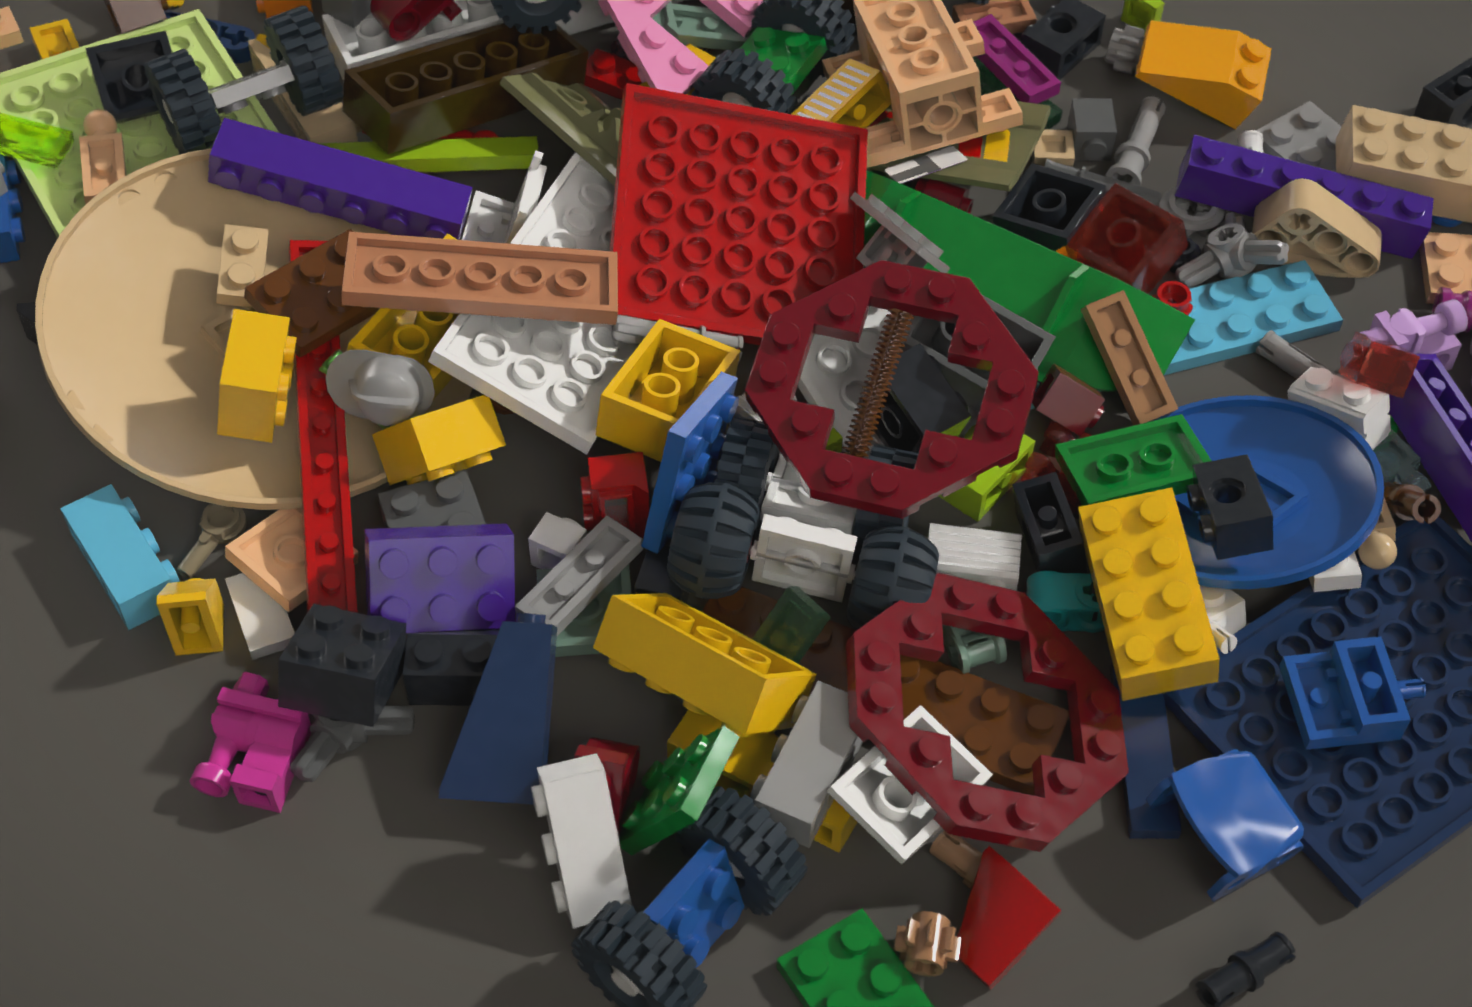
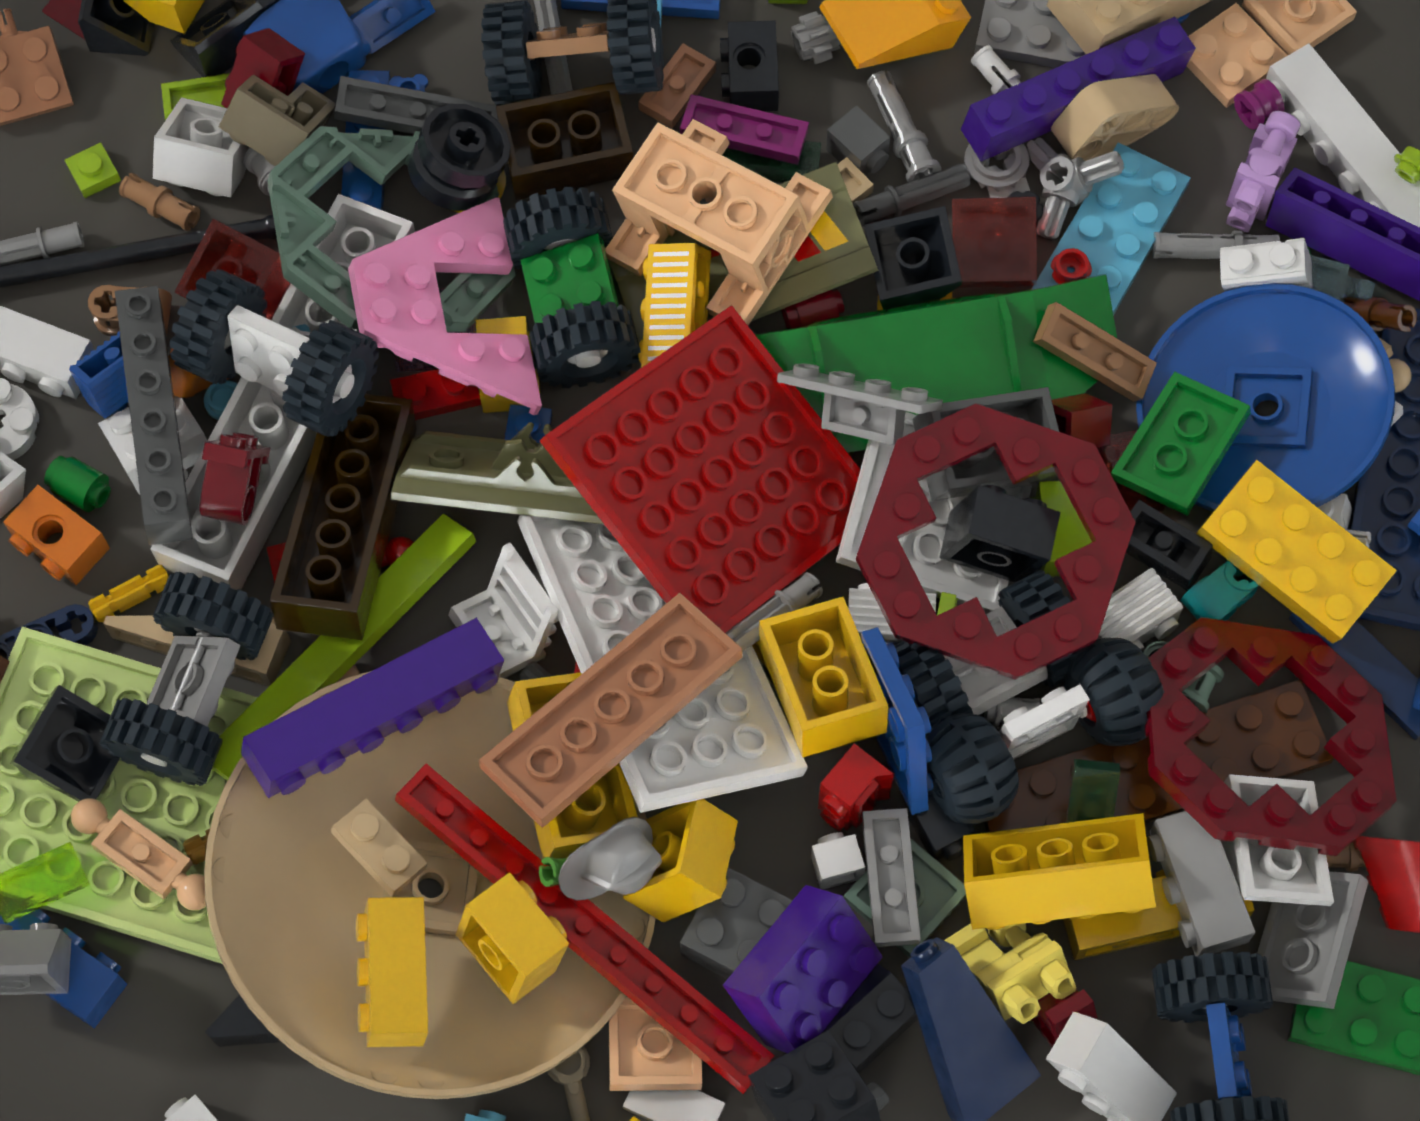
camera: 40 degrees left, 15 degrees up
reddish brown plate [244,228,380,358] -> none
green plate [619,725,740,856] -> none
reddish brown axle [840,308,914,458] -> none
sticker [885,146,967,184] -> none
medium nougat gear [894,911,961,976] -> none
black brick [1186,454,1274,560] -> none
clear red brick [1338,331,1420,398] -> none
none -> yellow brick [356,897,428,1047]
none -> light yellow hips [944,923,1076,1024]
none -> light grey plate [1257,871,1369,1009]

